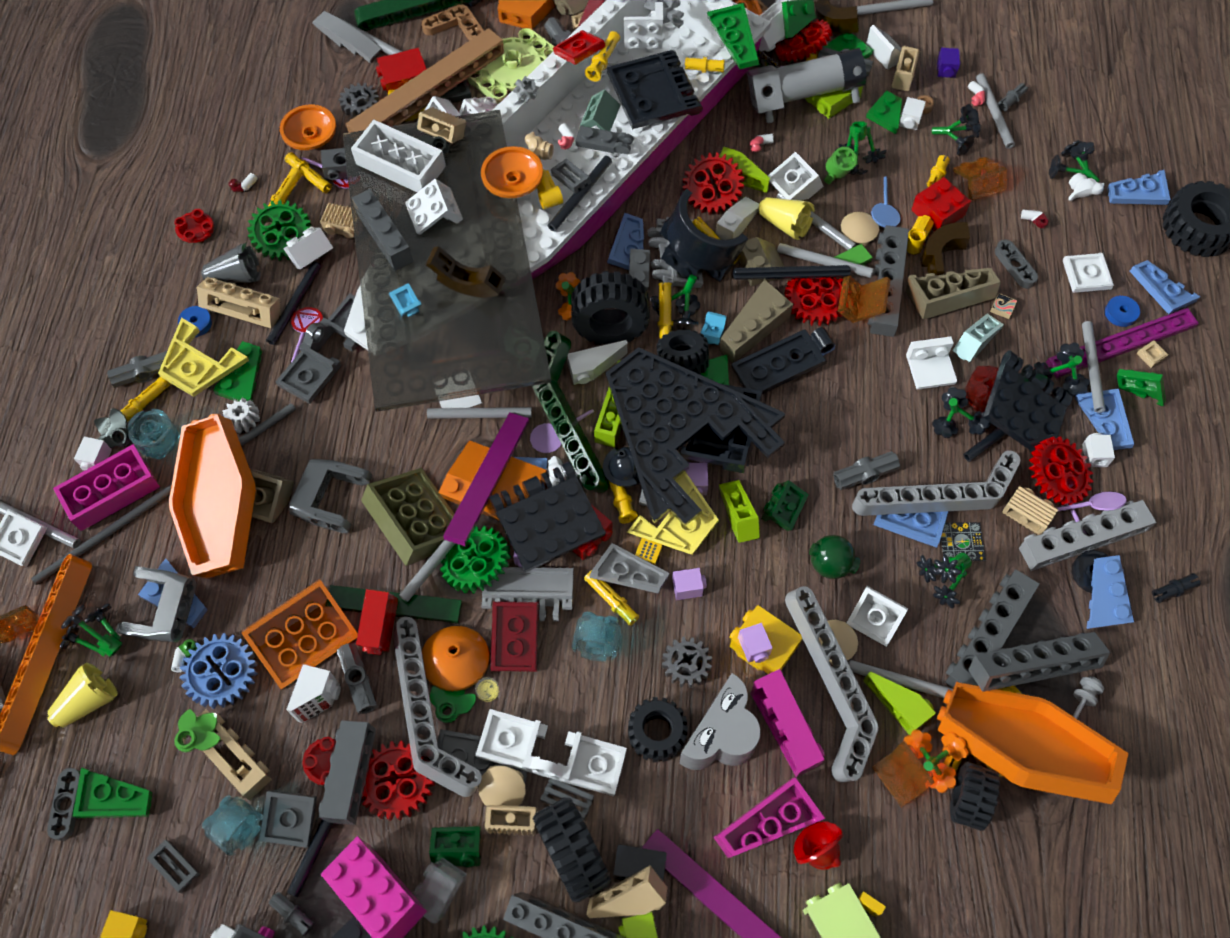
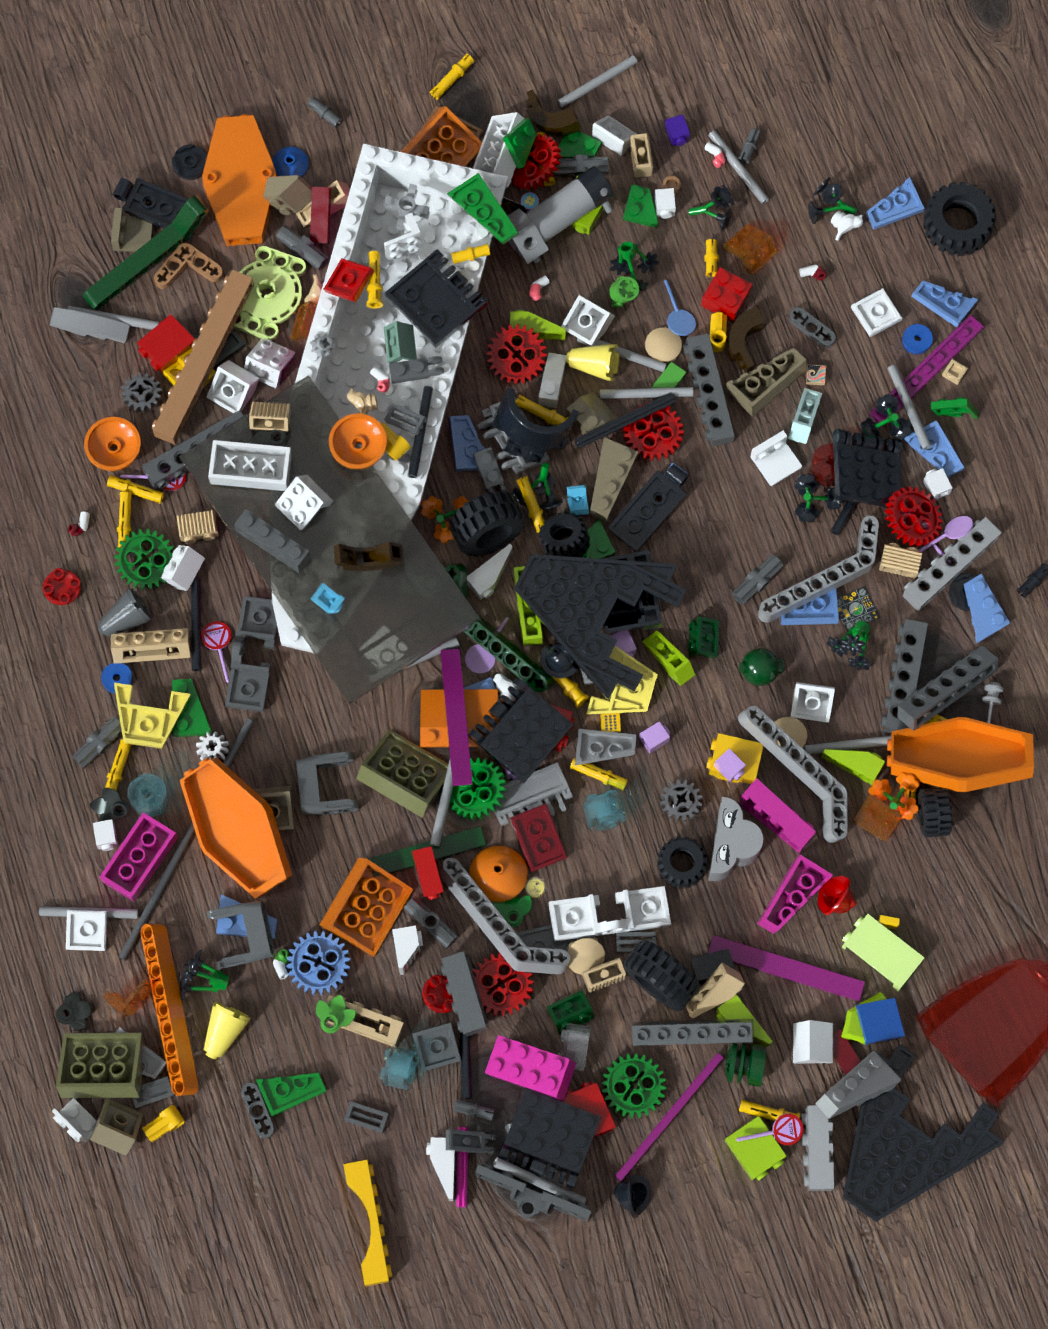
camera: 25 degrees left, 10 degrees up
clear orange bracket [838,276,890,323] -> none

